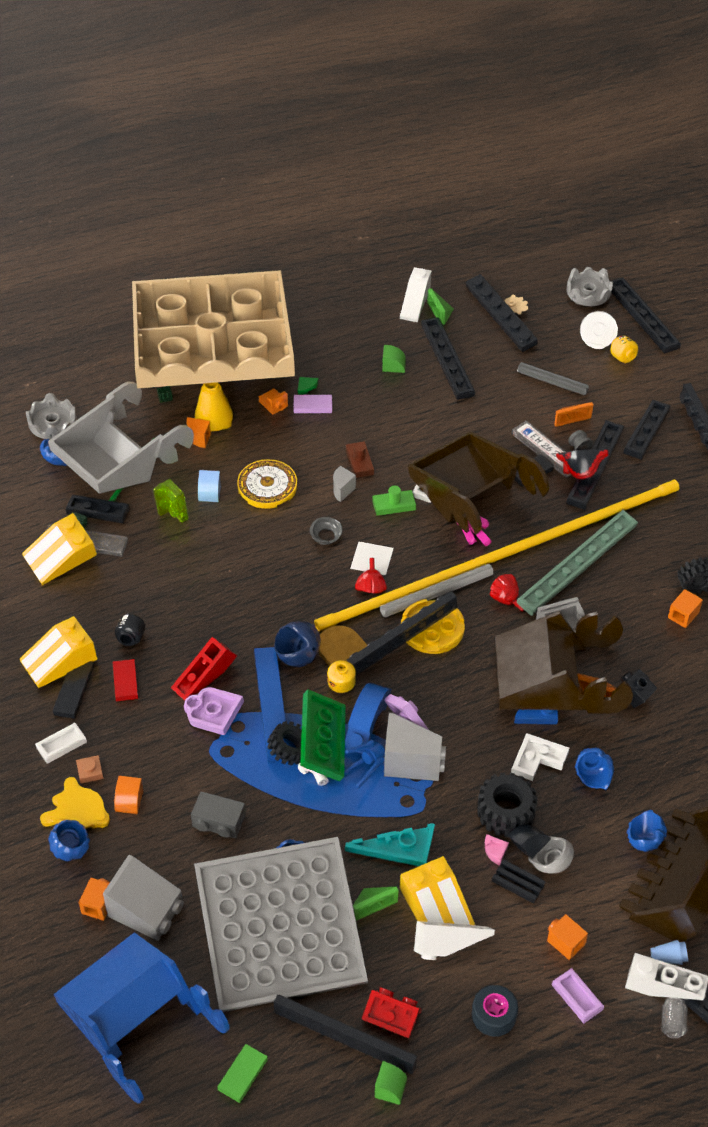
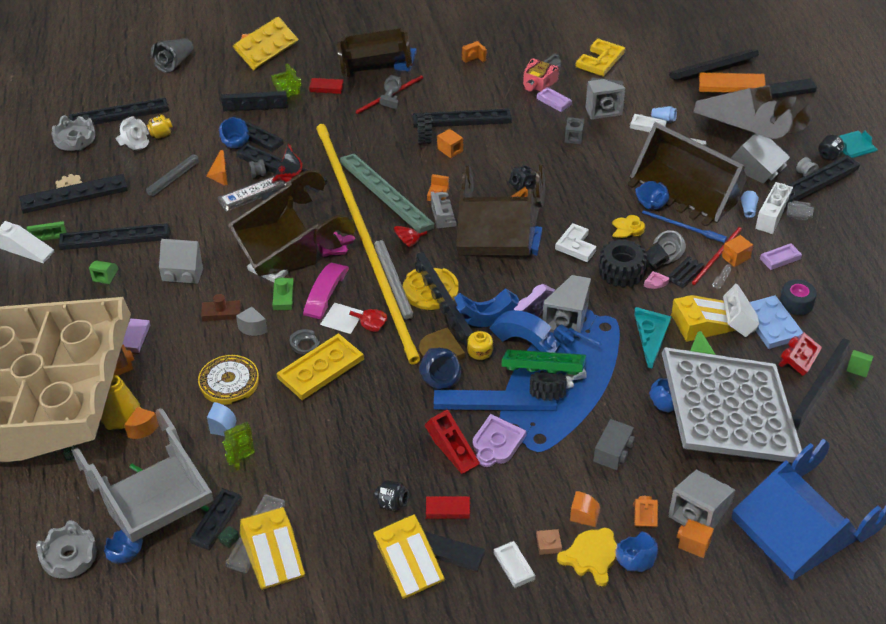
camera: 80 degrees left, 5 degrees down
bright green tile [218,1044,268,1103] -> none
blue hair [575,748,614,790] -> none
none -> light grey slope [159,239,203,284]
none -> blue hair [219,117,249,149]
none -> yellow plate [277,333,364,400]
none -> dark pink slope [303,263,349,319]
none -> orange bracket [427,174,449,201]
none -> blue arch [454,288,520,327]
none -> yellow plate [612,215,645,238]
none -> orange bracket [633,496,658,528]
none -> blue piece [642,210,727,243]
none -> red axle [692,227,742,285]
none -> clear piece [712,264,731,289]
none -> light blue plate [750,295,803,349]

